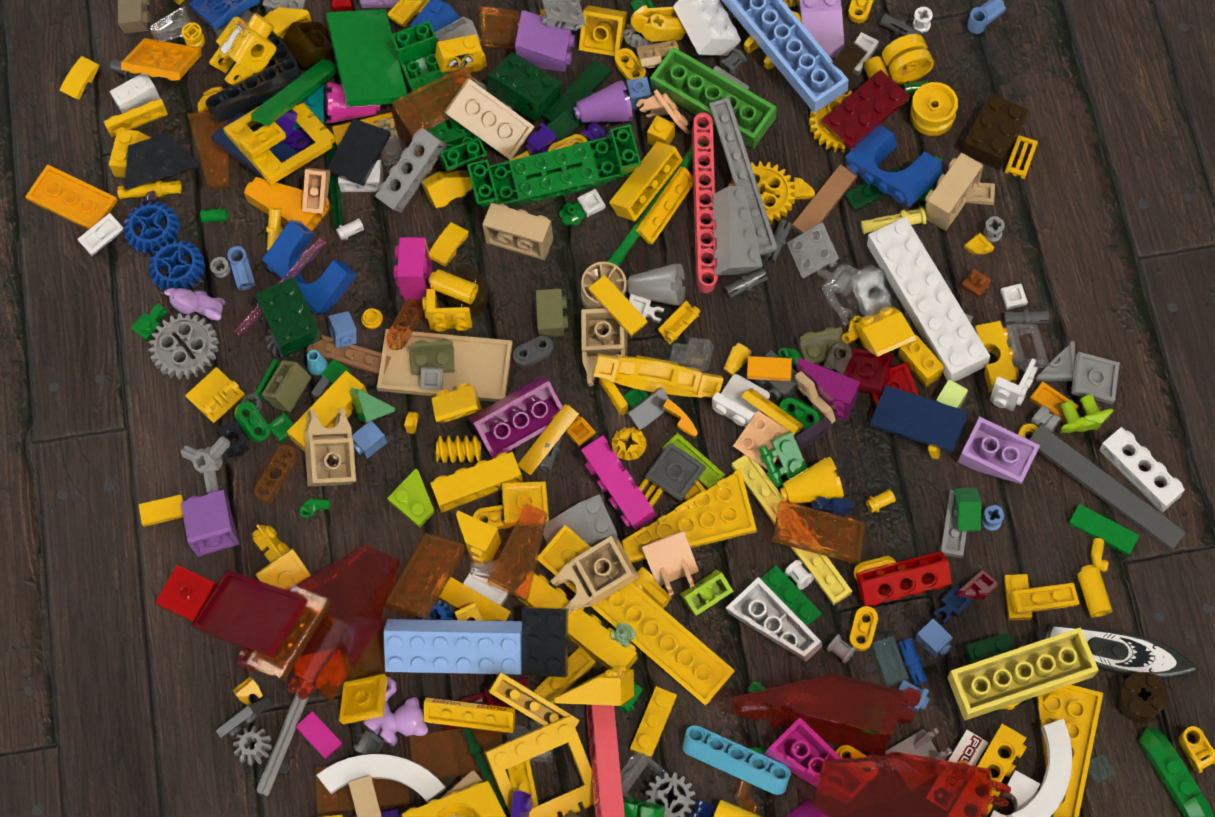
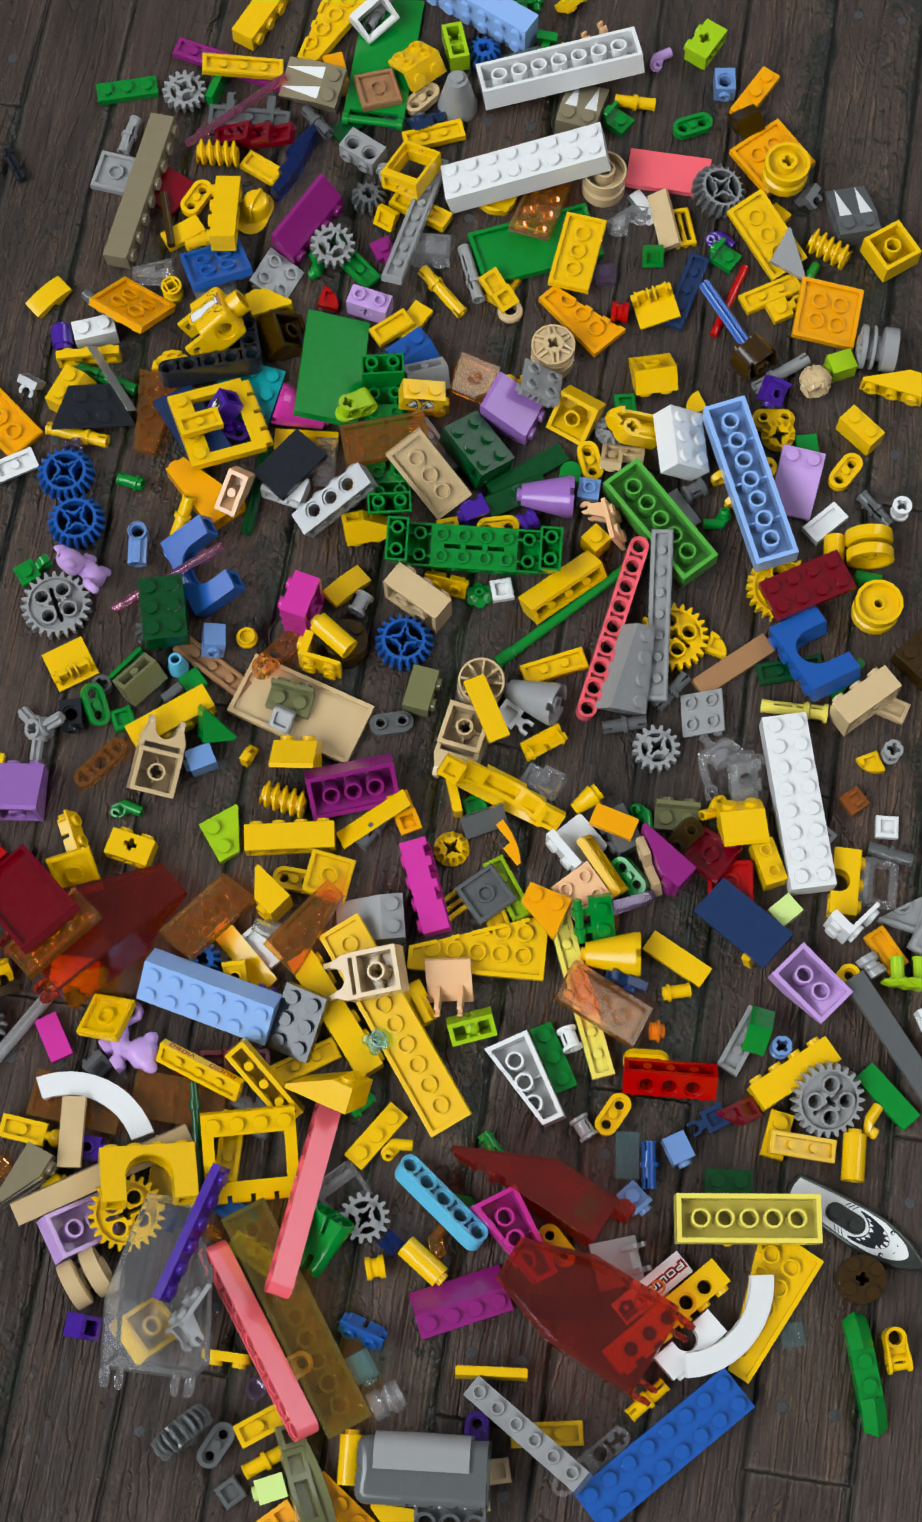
camera: 15 degrees right, 5 degrees up
light grey bush [210,257,231,278] -> none
green tile [251,59,338,126] -> none
white pin [336,218,364,240] -> none
yellow tile [636,167,693,244] -> none
dark brown slope [832,39,868,76] -> none
none -> light grey tile [17,373,46,398]
none -> dark purple brick [51,322,74,353]
none -> green pin [77,361,139,397]
none -> light grey sticker [87,346,137,411]
none -> yellow brick [104,826,158,871]
none -> lime piece [335,387,378,423]
none -> light grey bush [347,589,374,618]
none -> blue gear [375,613,433,672]
none -> yellow arm [381,1138,413,1161]
none -> yellow hinge [425,569,469,599]
none -> yellow tile [519,646,589,682]
none -> light orange wing [521,882,572,940]
none -> green tile [559,461,581,485]
none -> light grey gear [632,725,680,773]
none -> yellow tile [642,930,712,988]
none -> orange plate [648,1020,665,1043]
none -> green arm [702,507,732,529]
none -> yellow brick [746,1036,841,1113]
none -> light grey gear [790,1061,865,1138]

